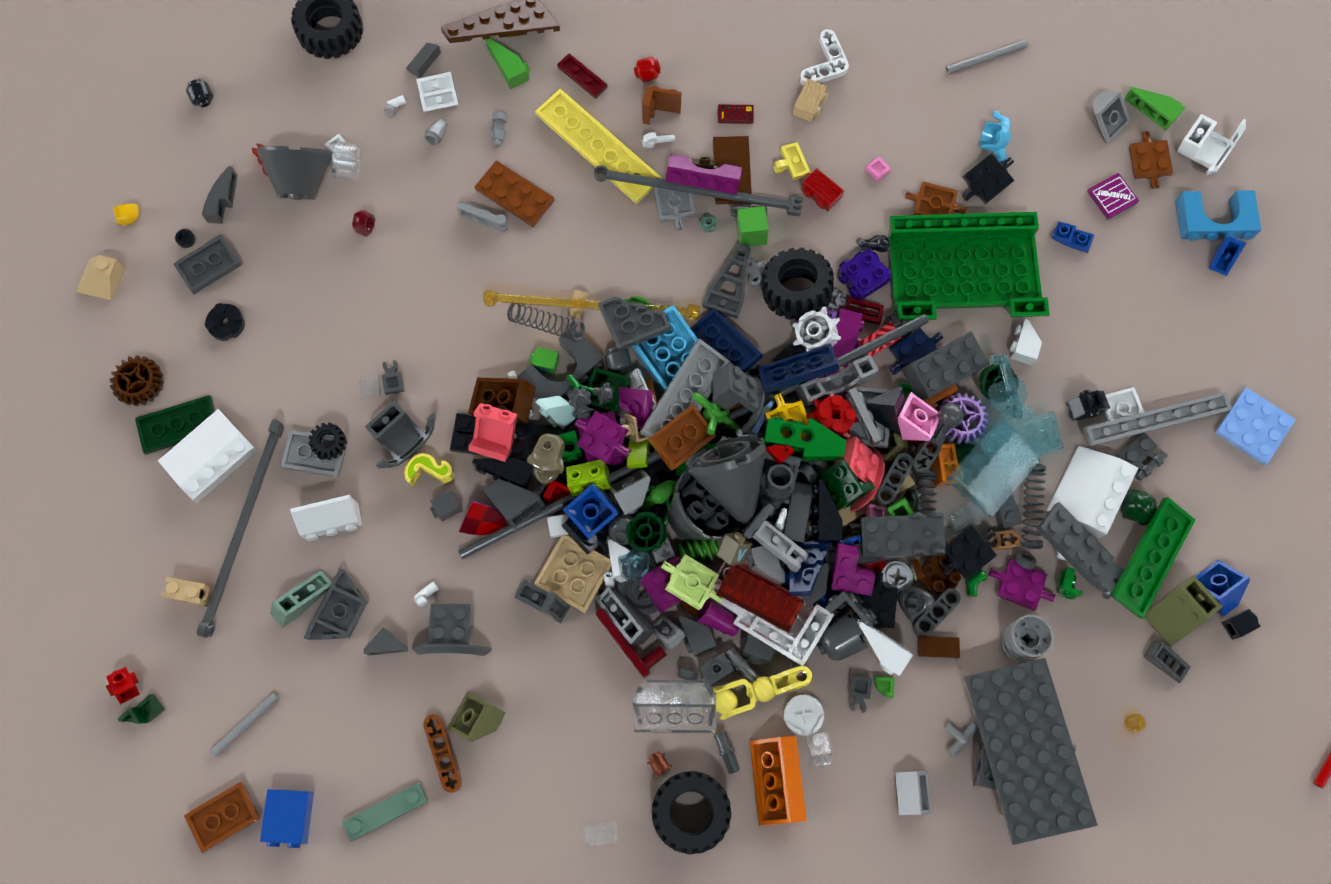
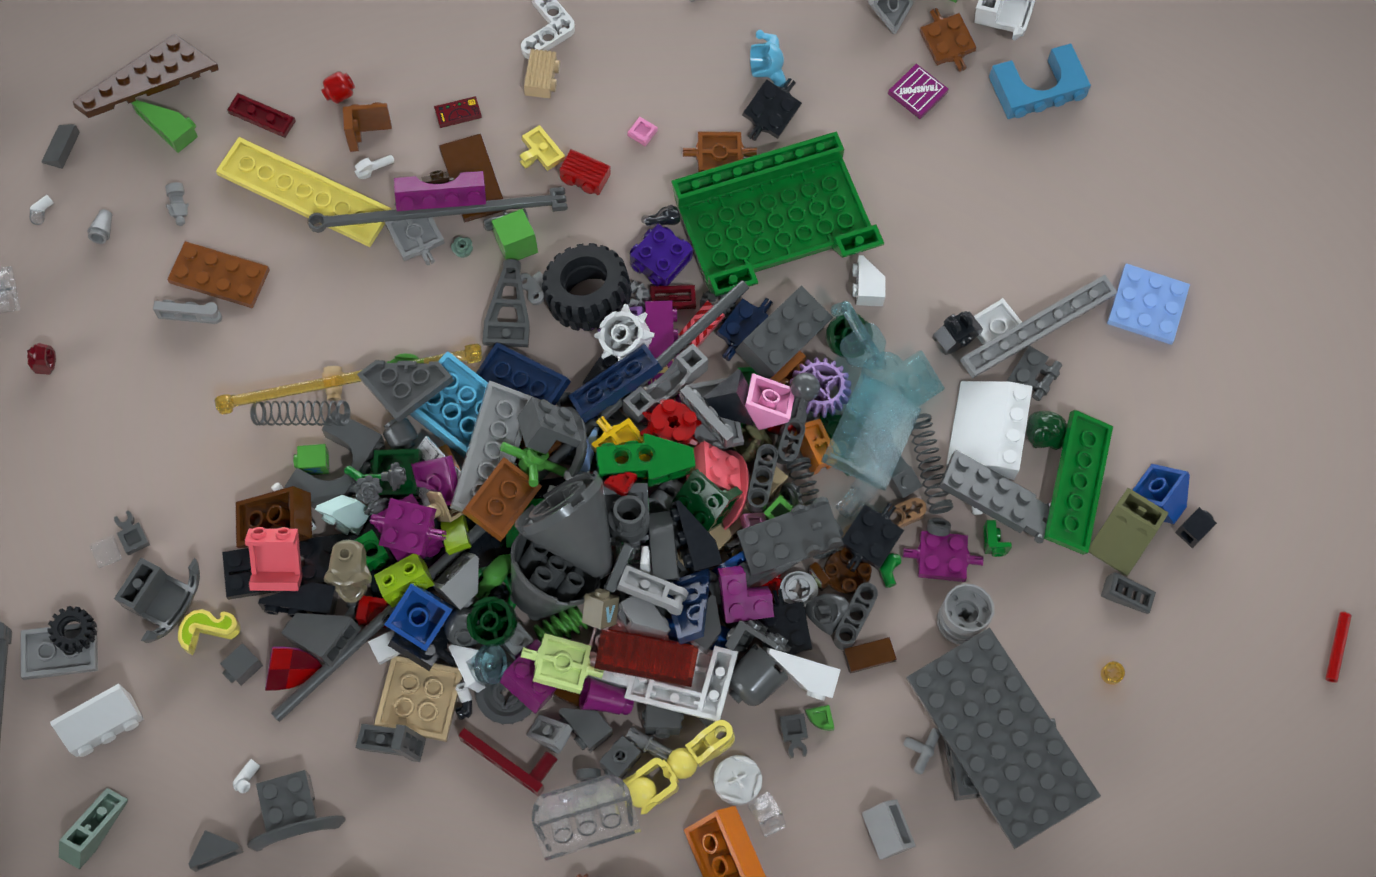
camera: 20 degrees left, 5 degrees down
dark grey wing [304,568,368,640] -> none
white slope [416,72,459,112] -> none
dark grey slope [596,586,655,645] -> none
dark grey axle [714,731,740,774] -> none
blue slope [1052,222,1094,253] -> none
blue slope [1209,235,1246,276] -> none

